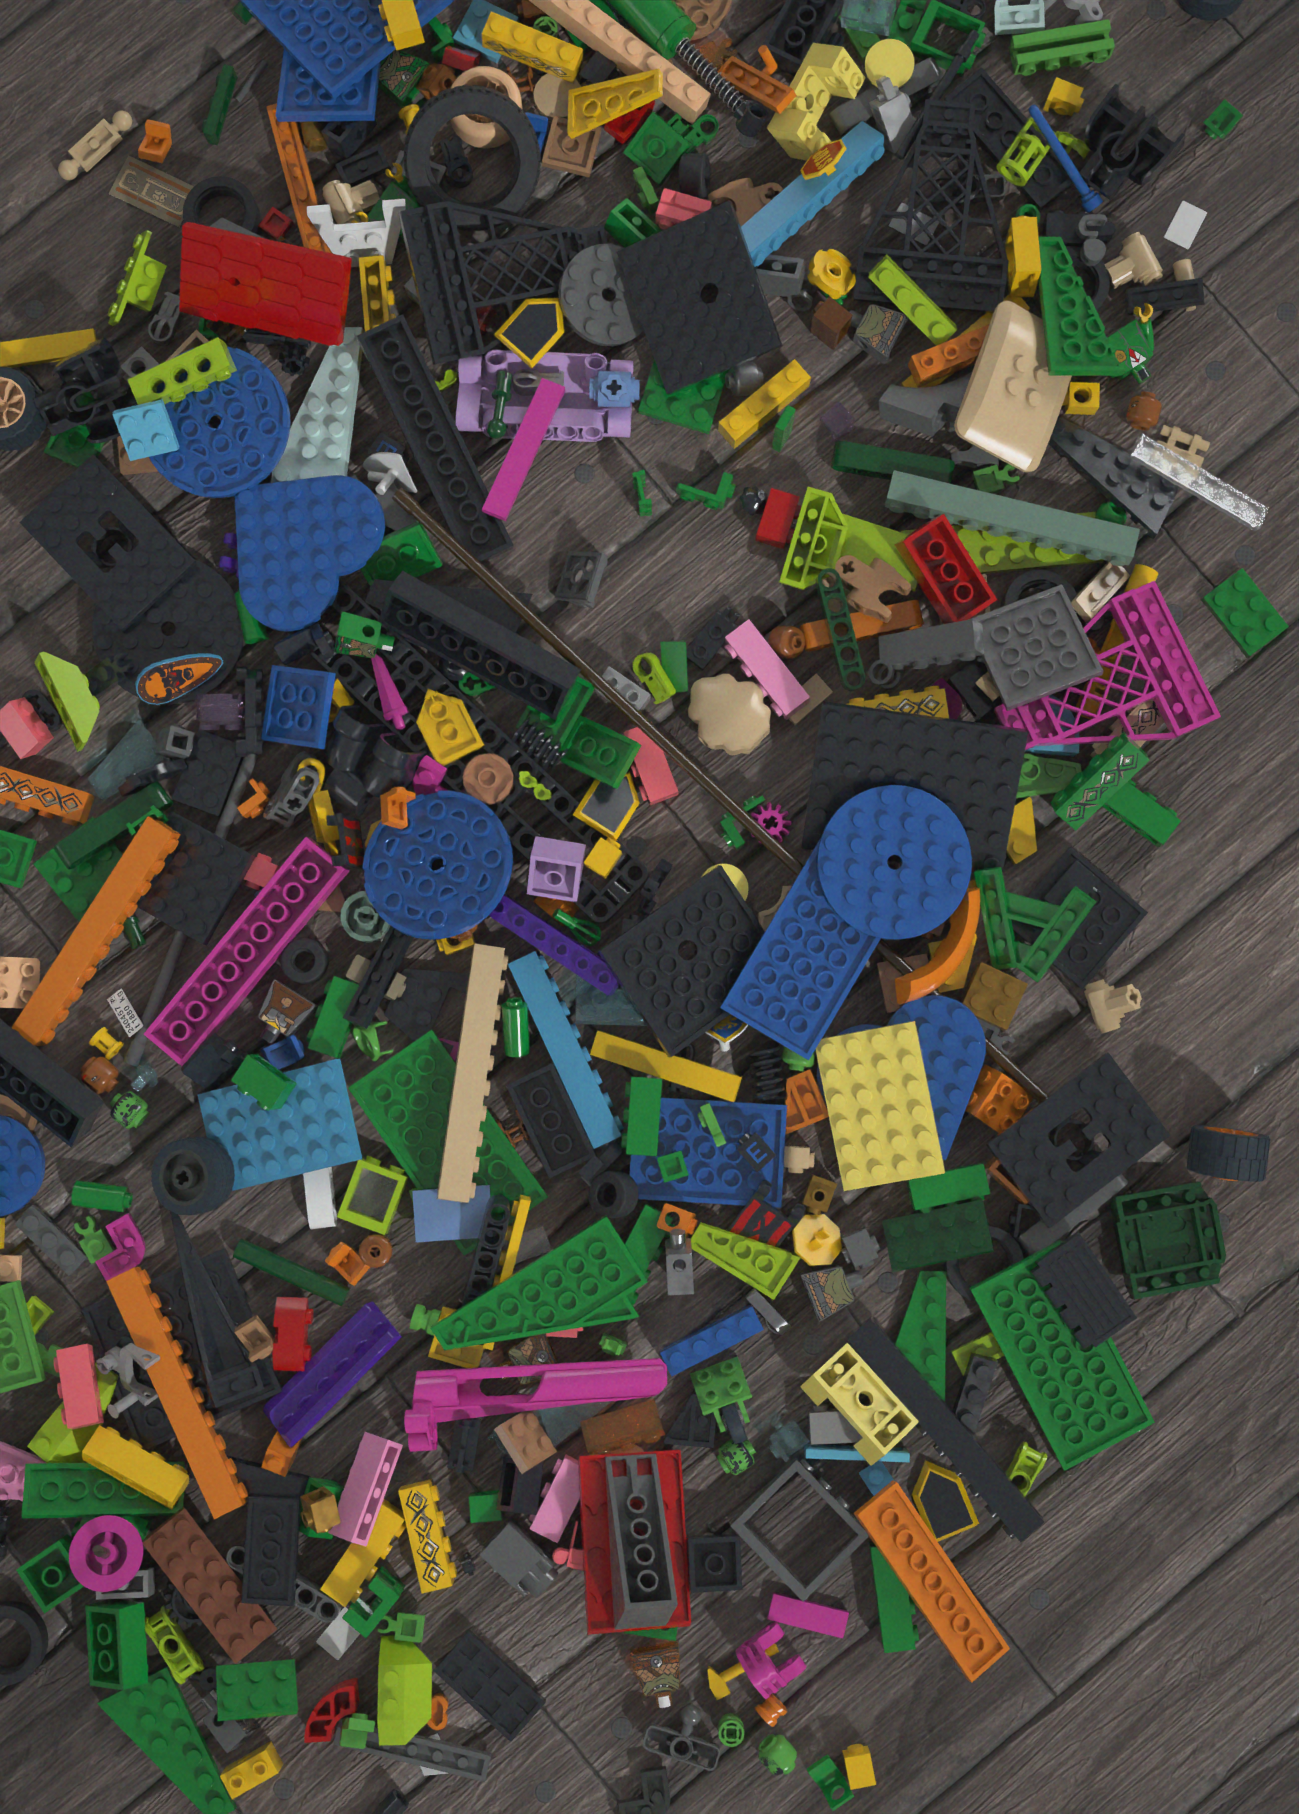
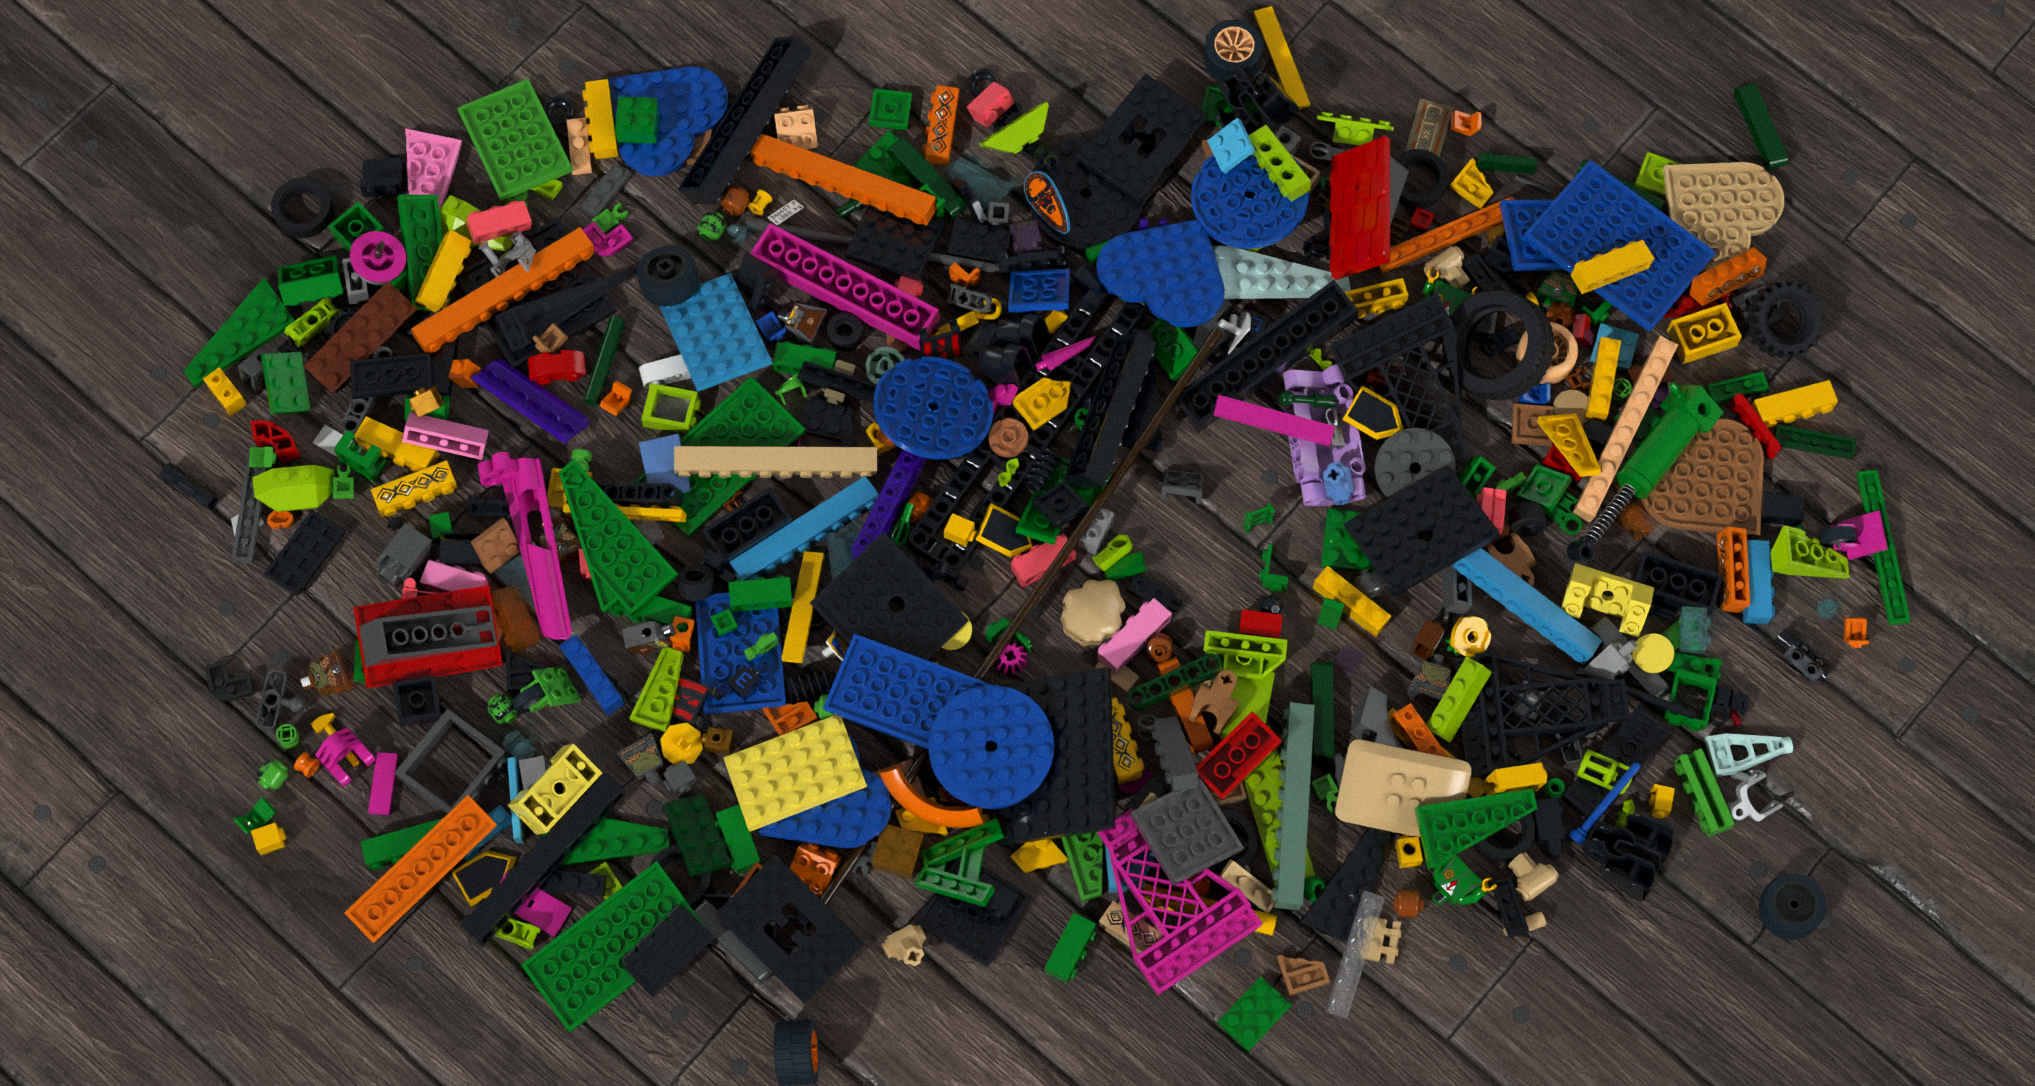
camera: 75 degrees right, 15 degrees down
tan plate [58,110,132,180] -> none
green brick [71,1180,133,1212] -> none
green brick [231,1054,297,1111] -> none
white wing [307,199,406,267] -> none
green torso [334,612,395,658] -> none
dark orange head [359,1233,393,1268] -> none
orange bracket [380,787,416,829] -> none
green brick [502,997,530,1057] -> none
lavender slope [527,836,586,902] -> none
bright green plate [599,1332,627,1356] -> none
orange plate [717,45,797,114] -> none
flat silver piece [745,1288,791,1335] -> none
tan plate [784,1146,815,1173] -> none
piece [800,139,847,180] -> none
green brick [1050,732,1150,831] -> none
dark grey leg [1075,214,1107,266] -> none
dark green wedge [1111,1181,1226,1300] -> none
white sticker [1164,201,1207,249] -> none
green bracket [1203,99,1244,140] -> none
none -> dark pink piece [500,870,572,938]
none -> black tile [1032,481,1089,529]
none -> medium nougat wing [1277,955,1330,996]
none -> yellow wing [1450,158,1493,209]

